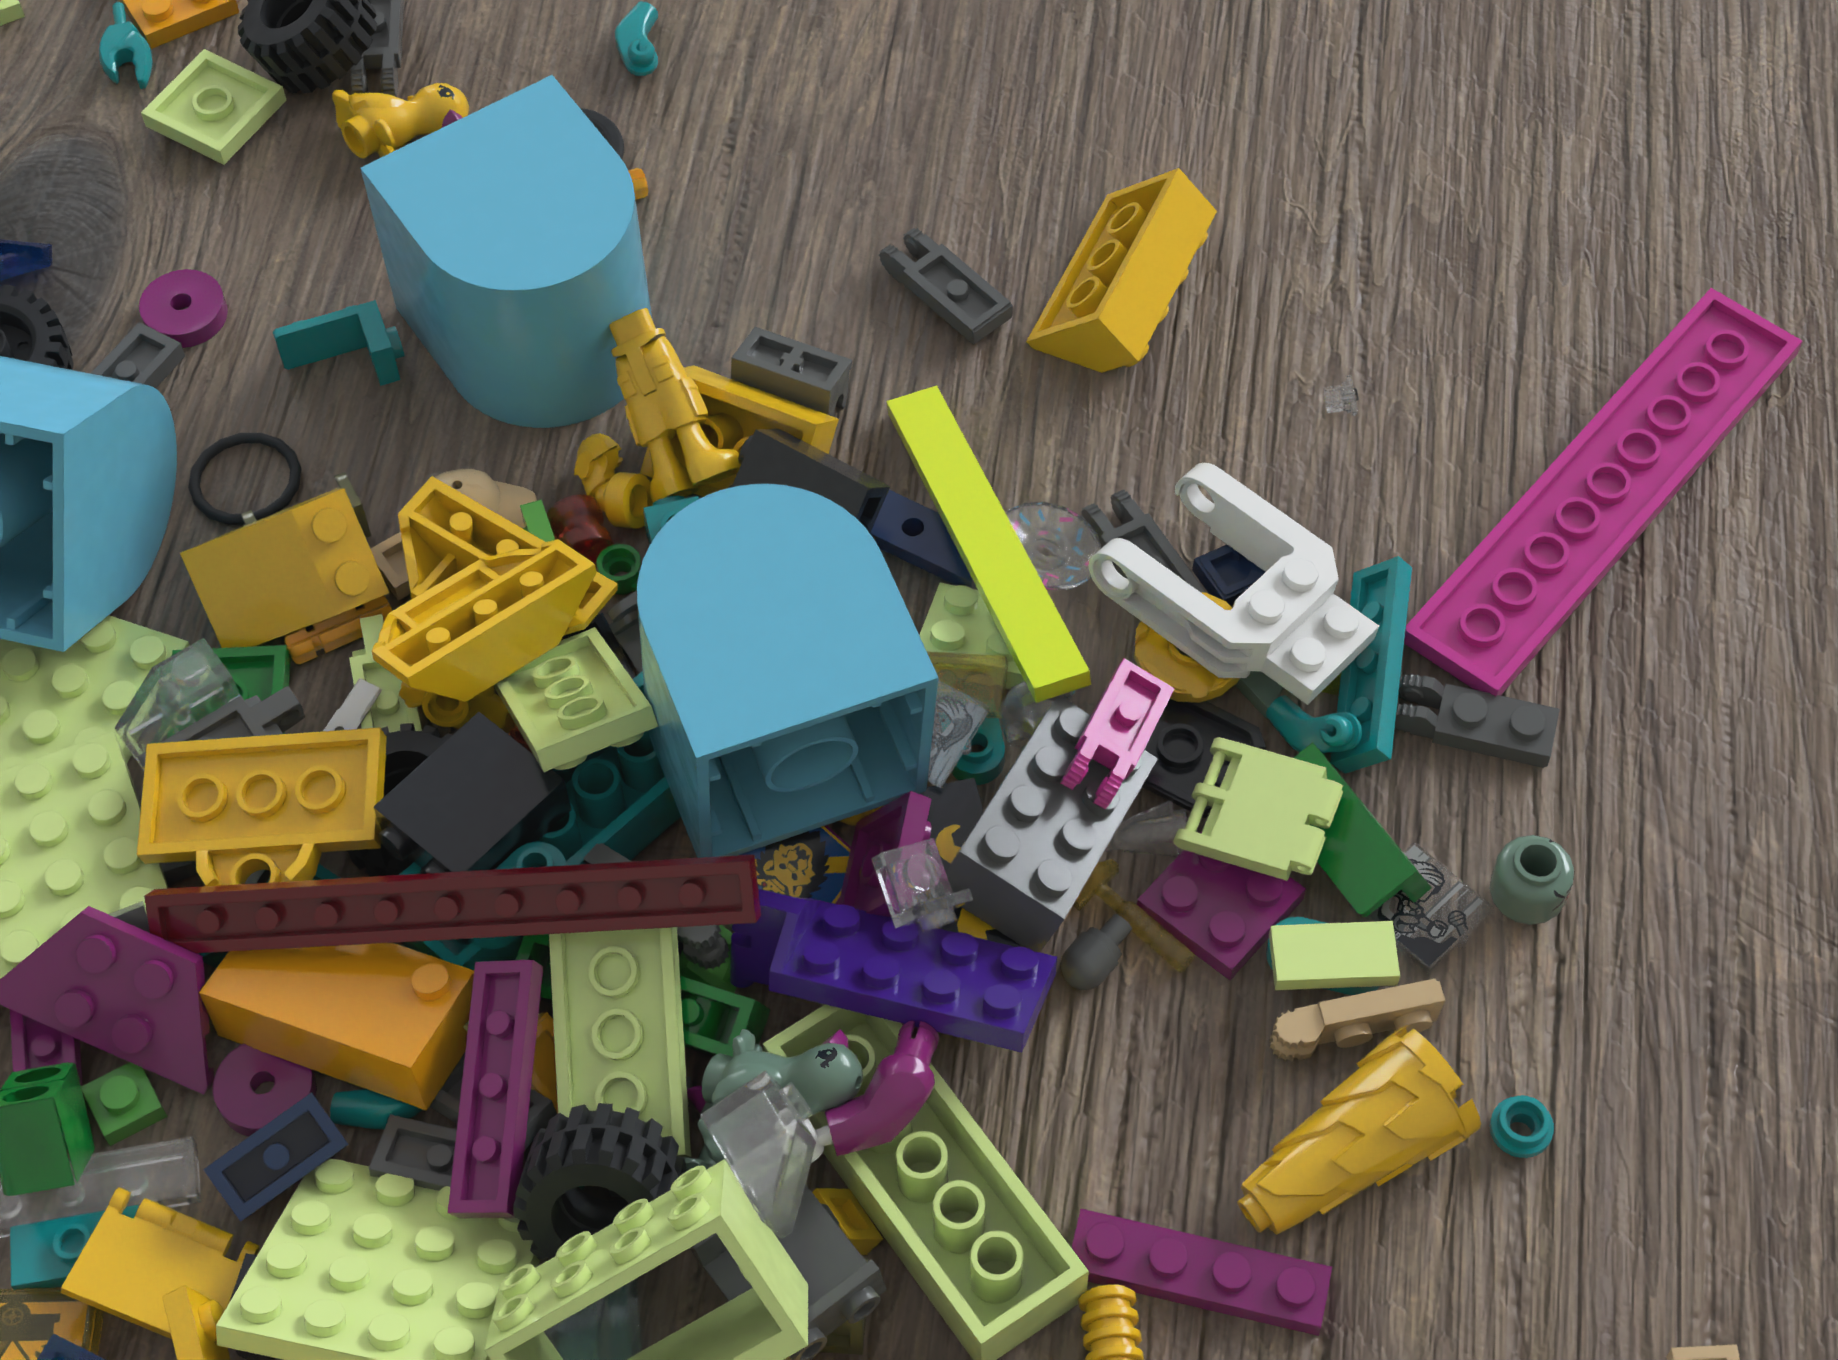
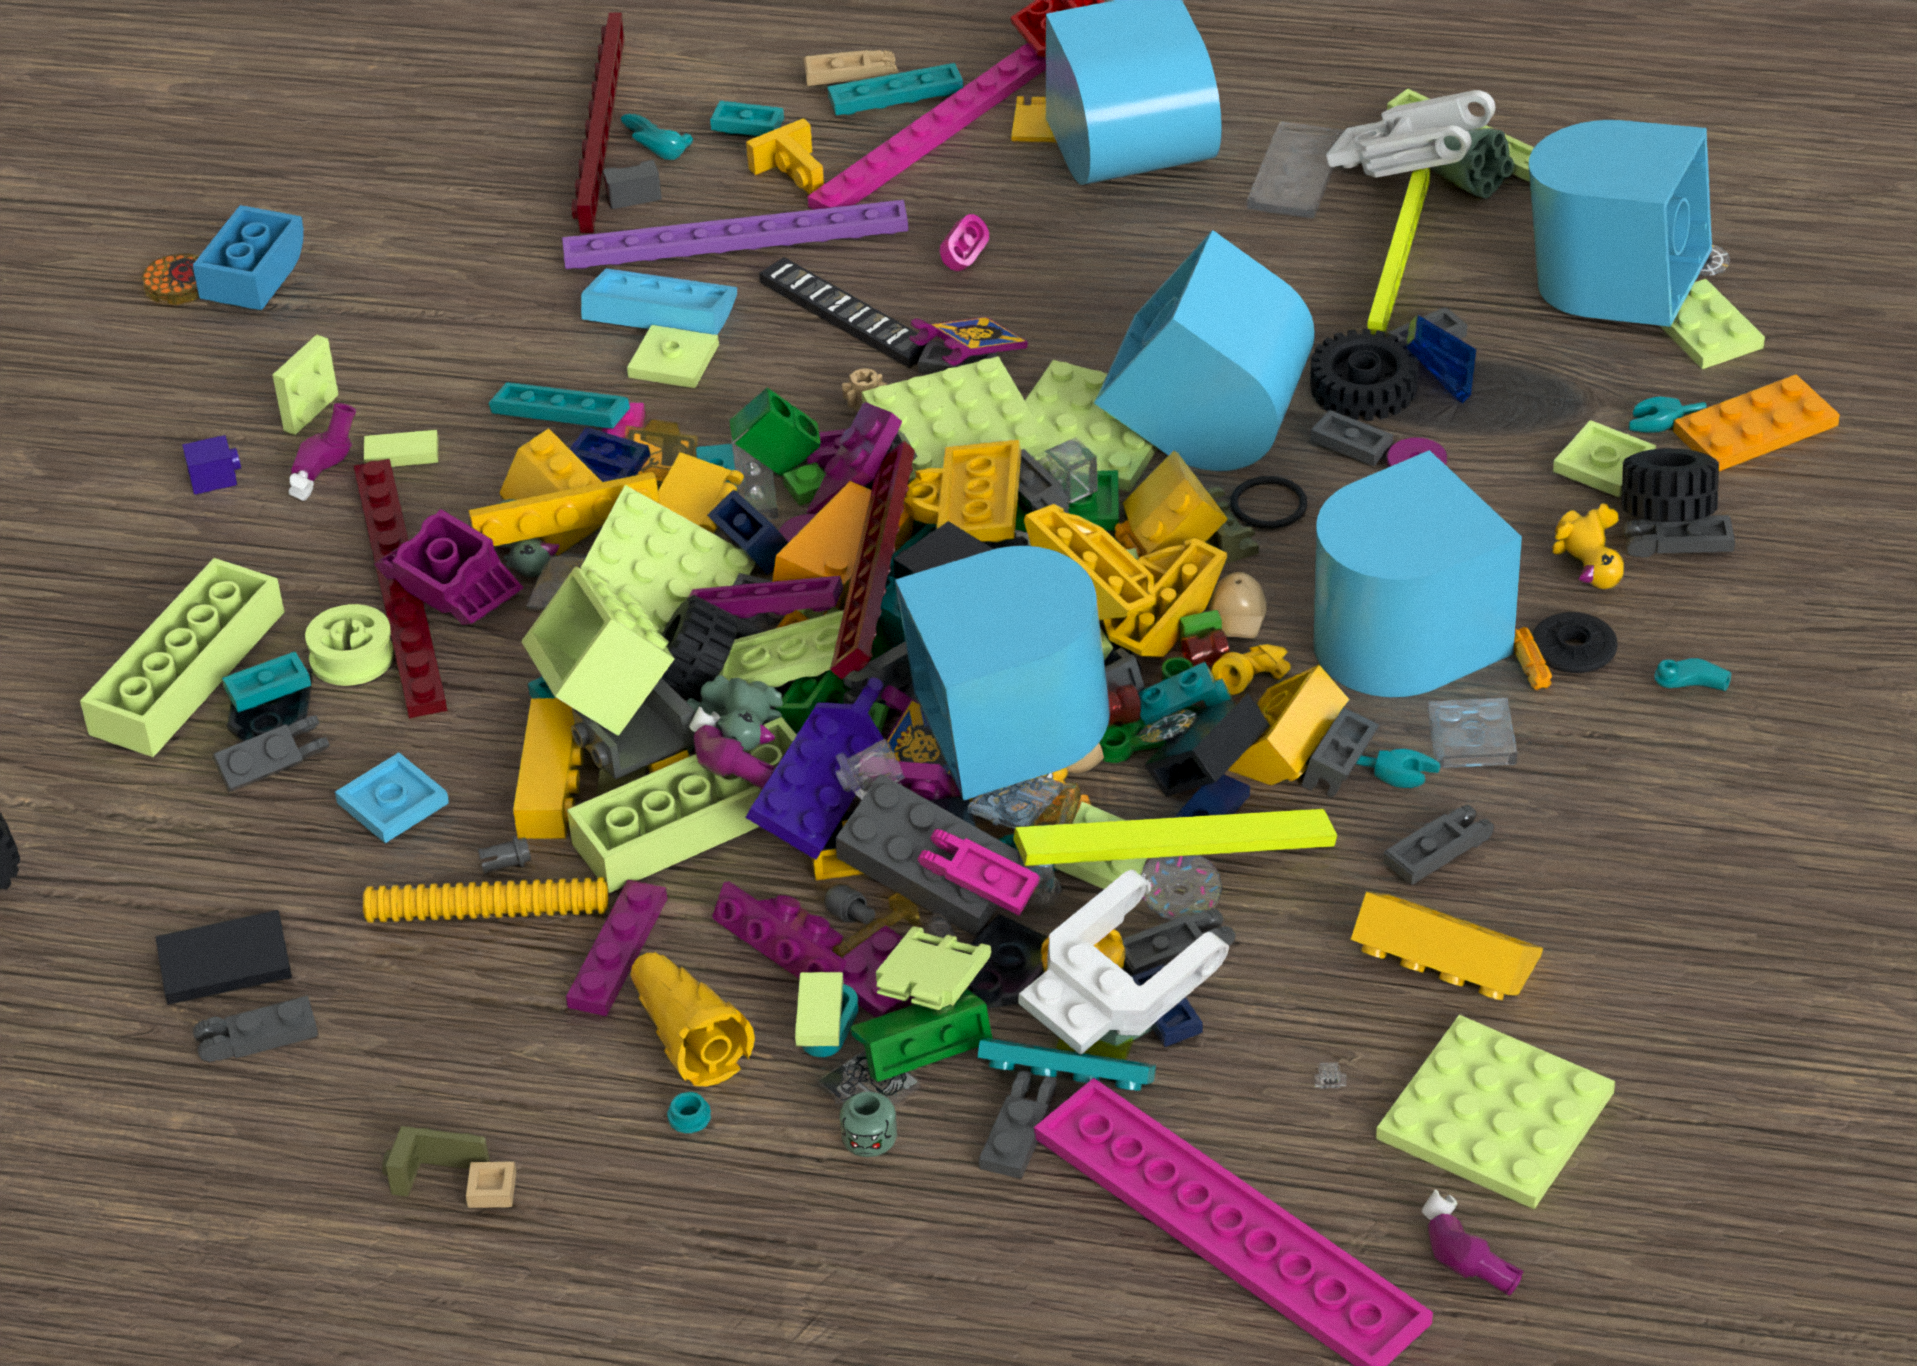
camera: 95 degrees right, 15 degrees down
yellow piece [609,308,741,503] -> none
clear slope [700,1070,816,1239] -> none
teal arm [1266,695,1362,753] -> none
tan hinge [1269,978,1446,1062] -> none
none -> magenta bracket [712,881,847,979]
none -> teal hand [1356,749,1440,788]
none -> yellowish green plate [1376,1015,1615,1209]
none -> magenta arm [1422,1189,1523,1296]
none -> clear plate [1428,698,1518,768]

